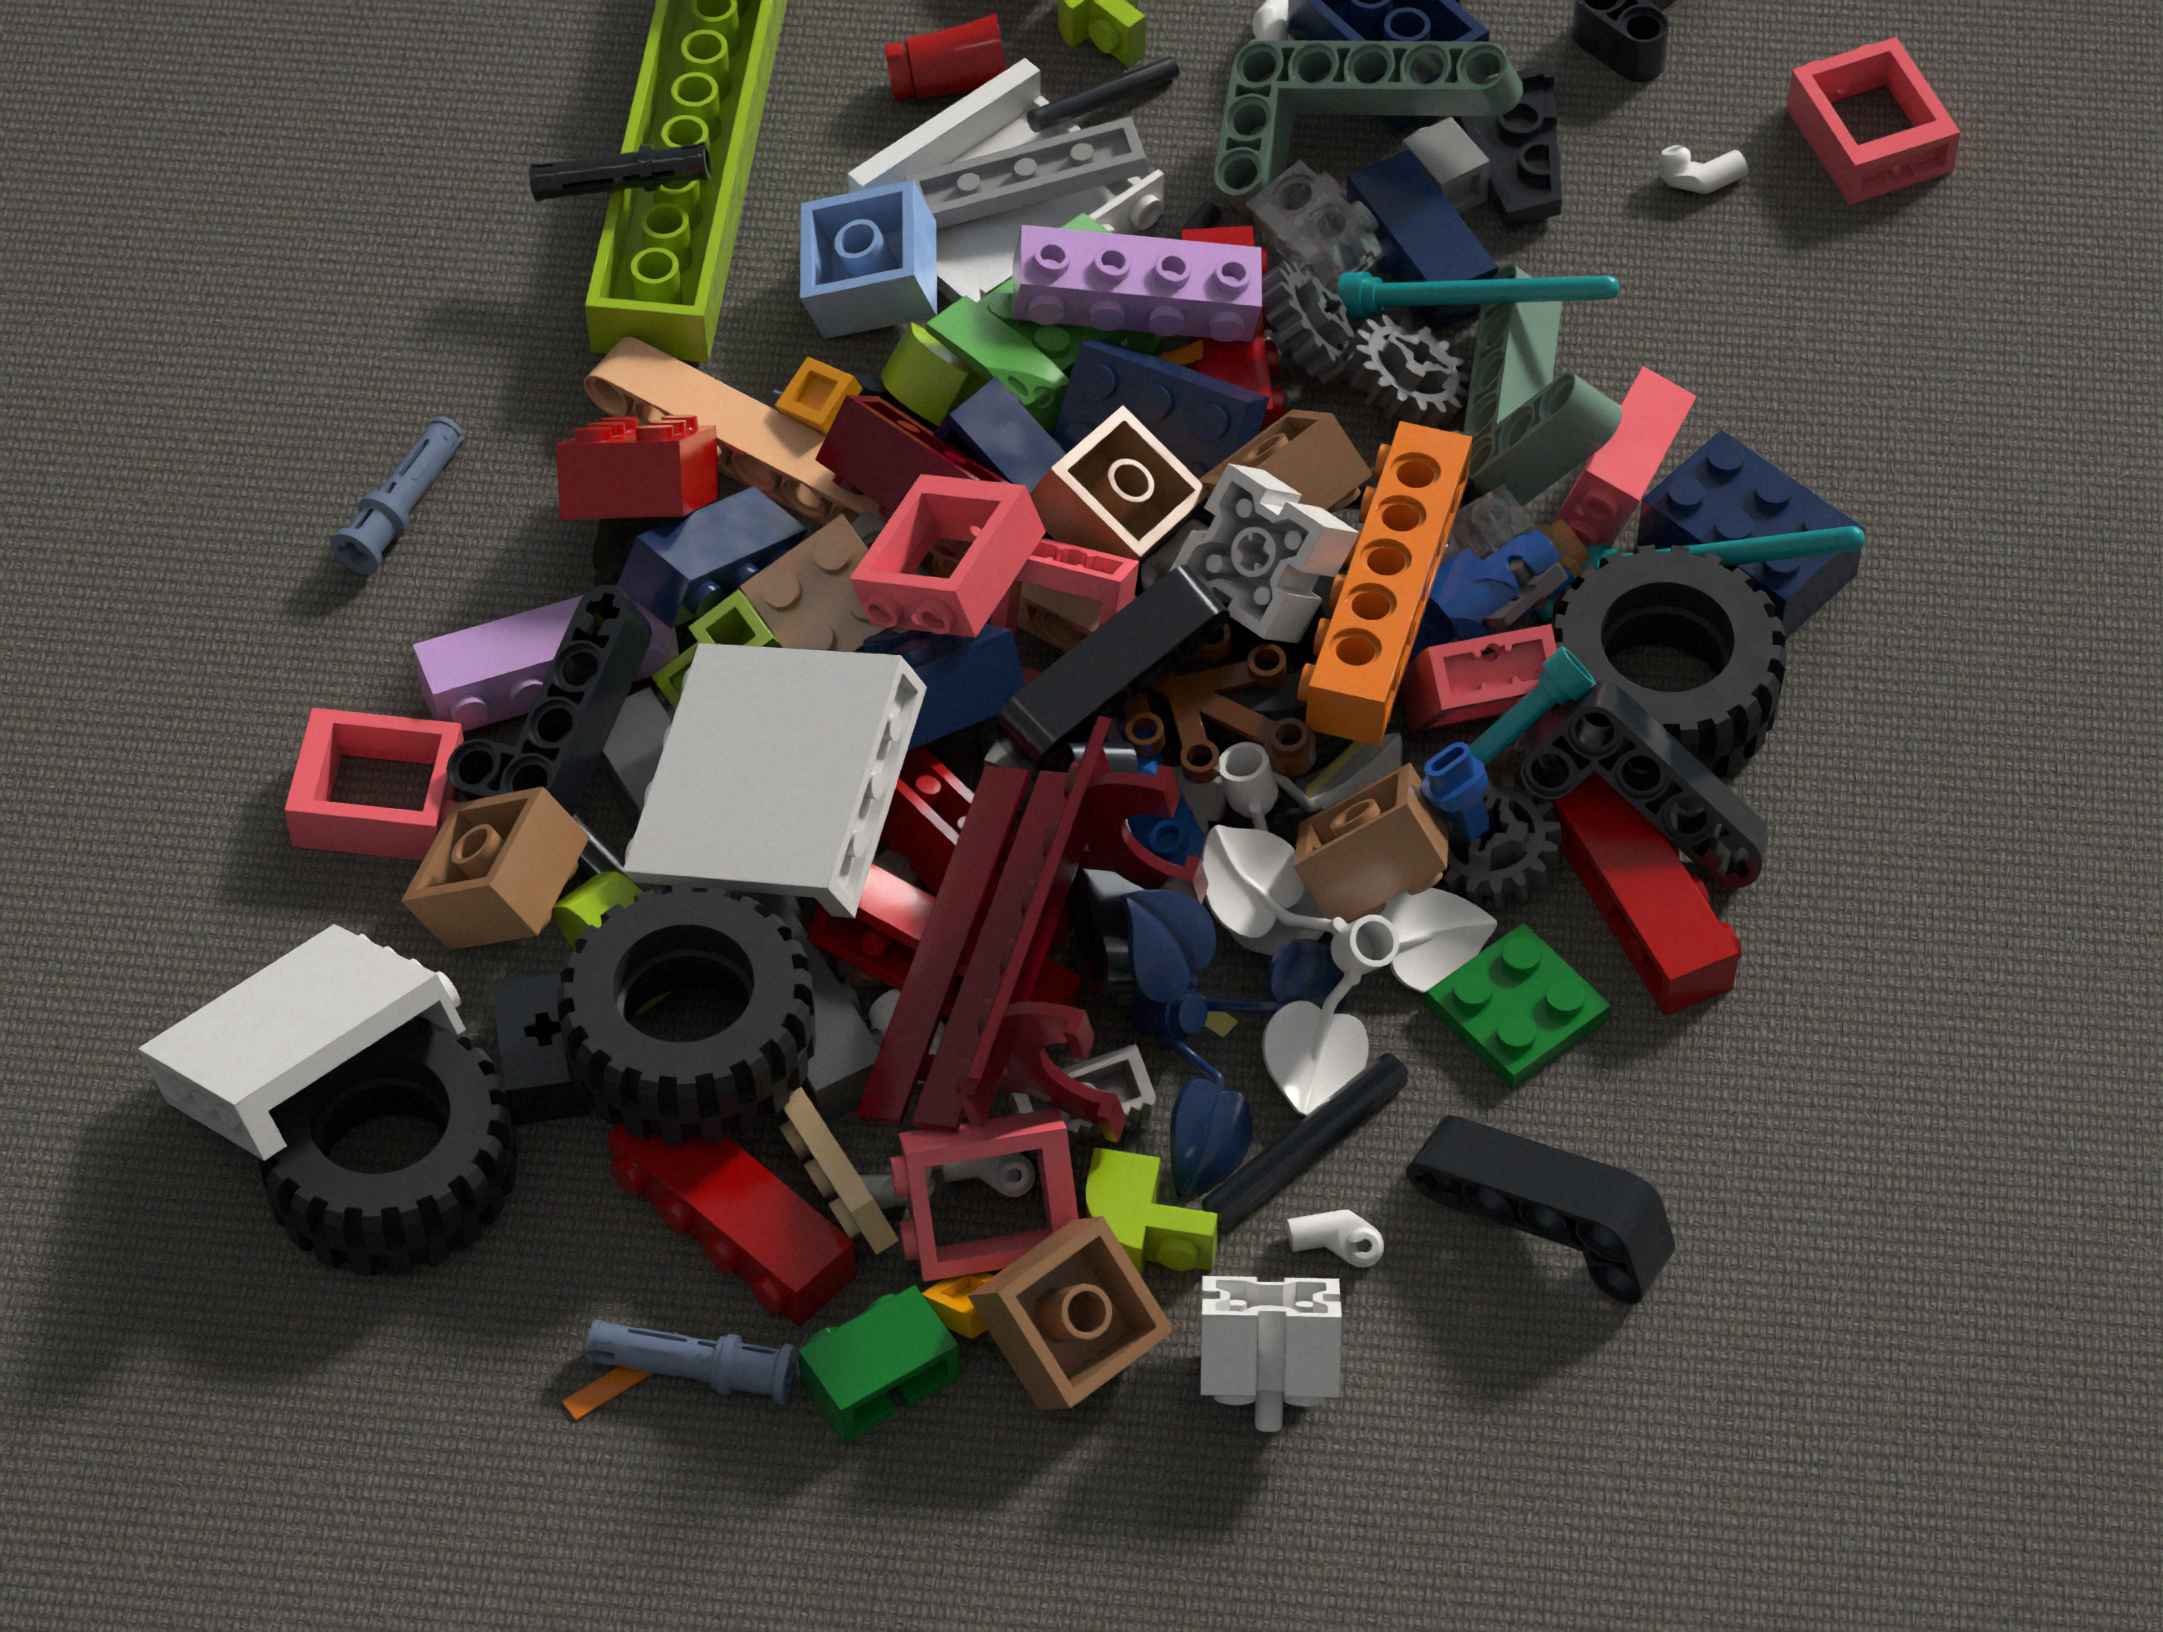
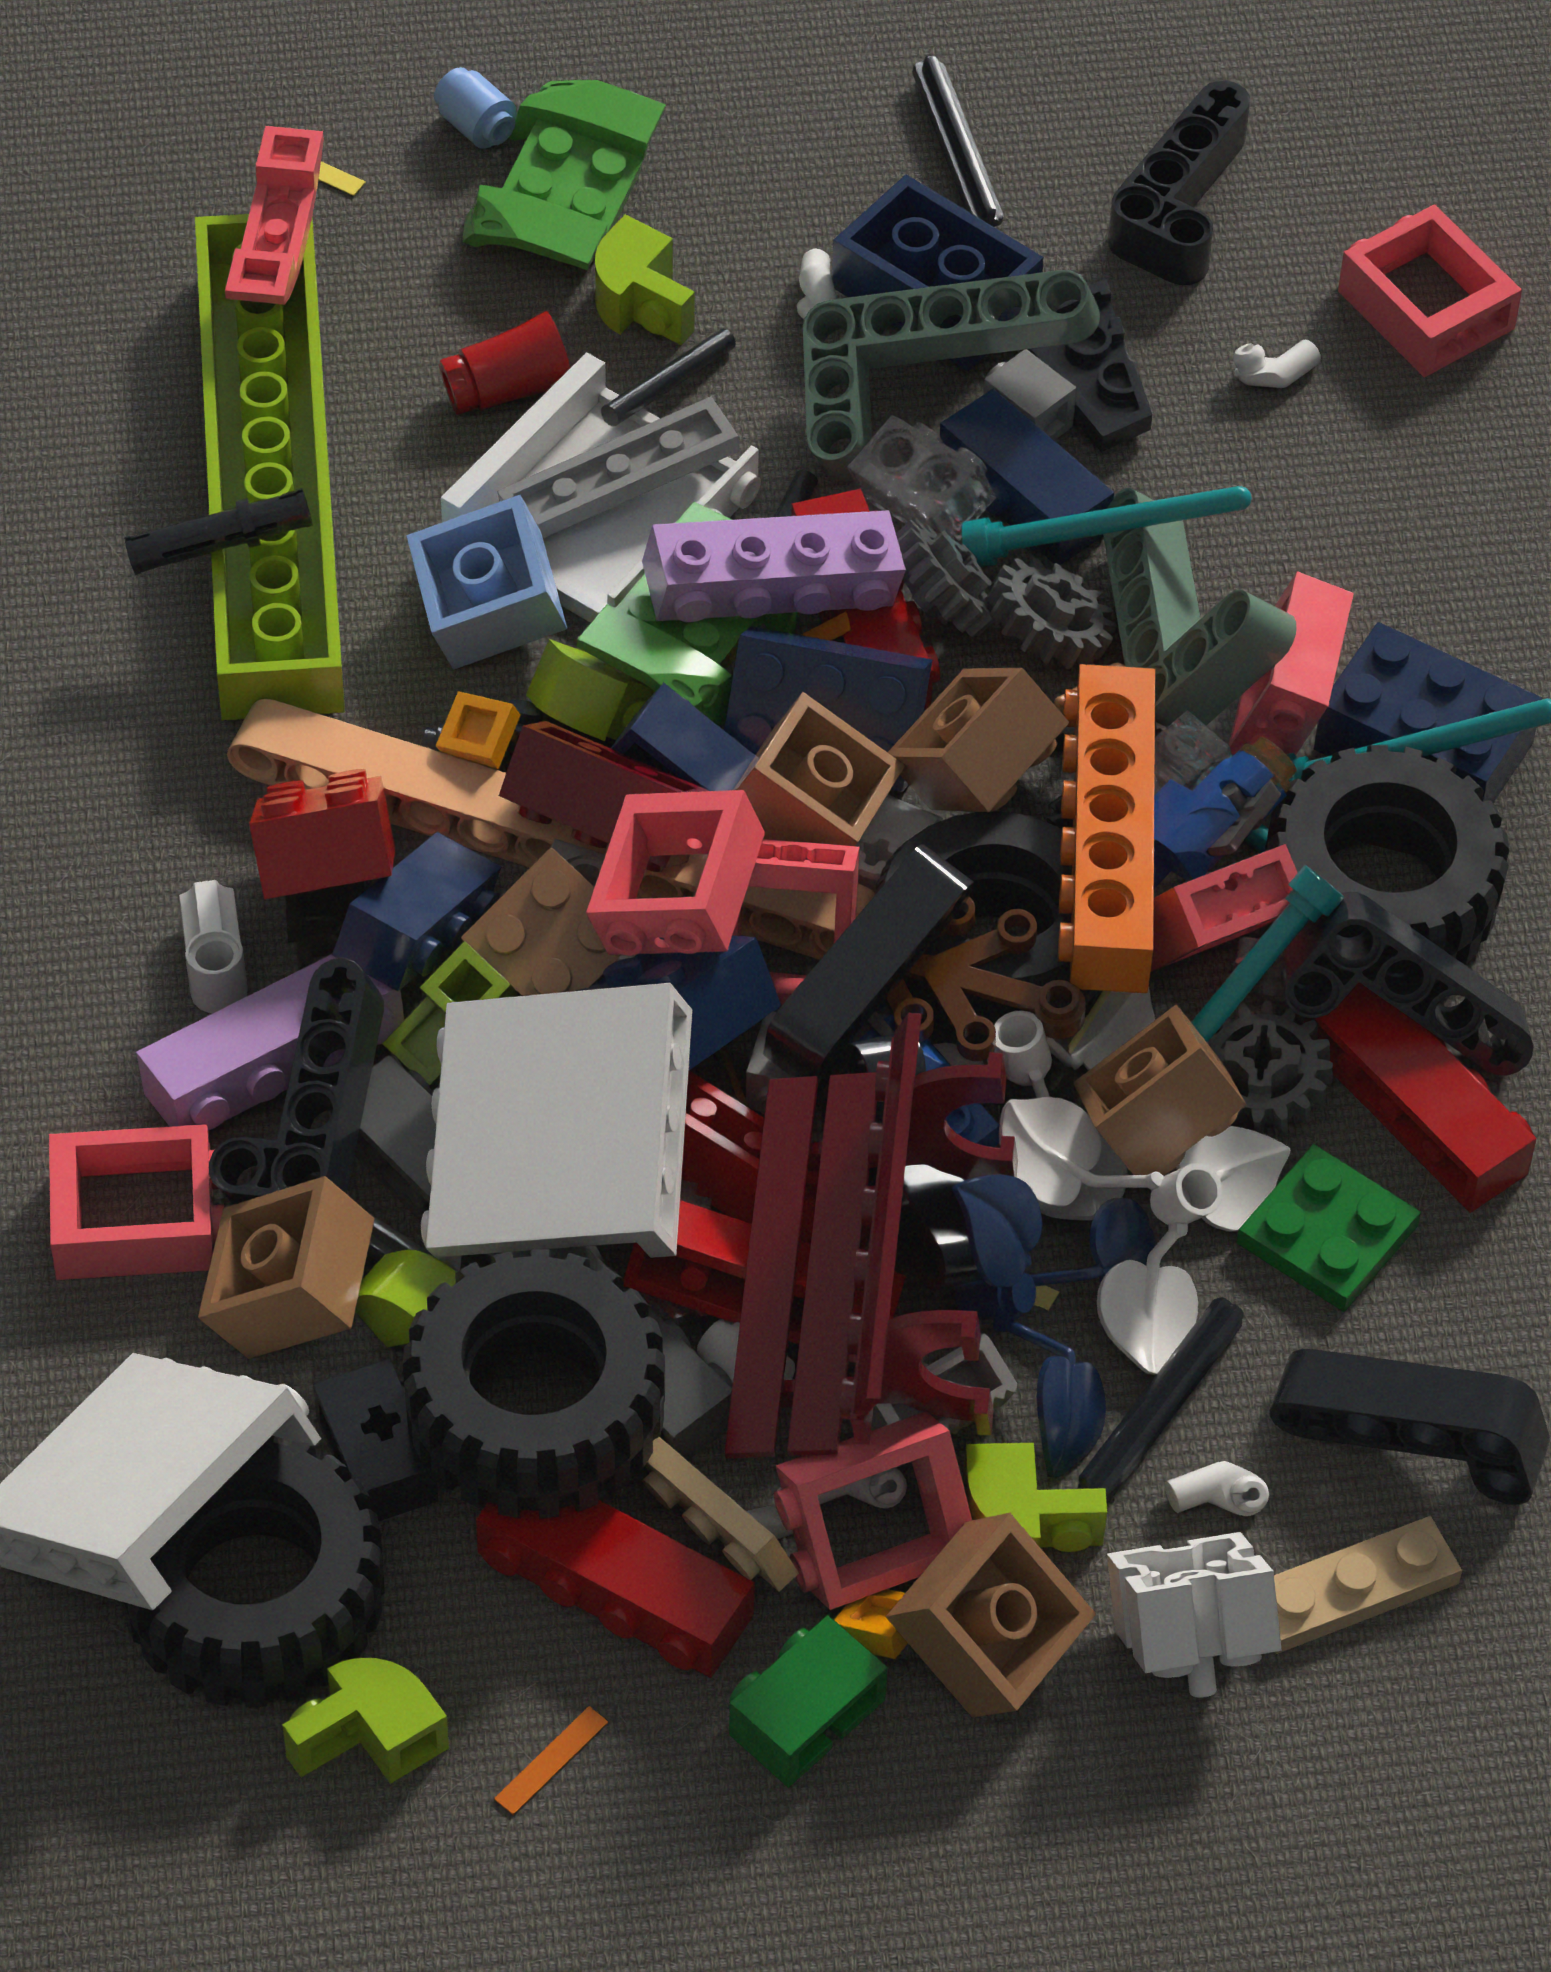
camera: 15 degrees left, 0 degrees up
sand blue pin [330,416,466,574] -> none
sand blue pin [586,1319,798,1405] -> none
white brick [1169,463,1360,643] -> none
blue piece [1421,742,1490,843] -> none
none -> white piece [179,880,248,1014]
none -> lime brick [282,1658,449,1784]
none -> tan plate [1274,1516,1462,1654]

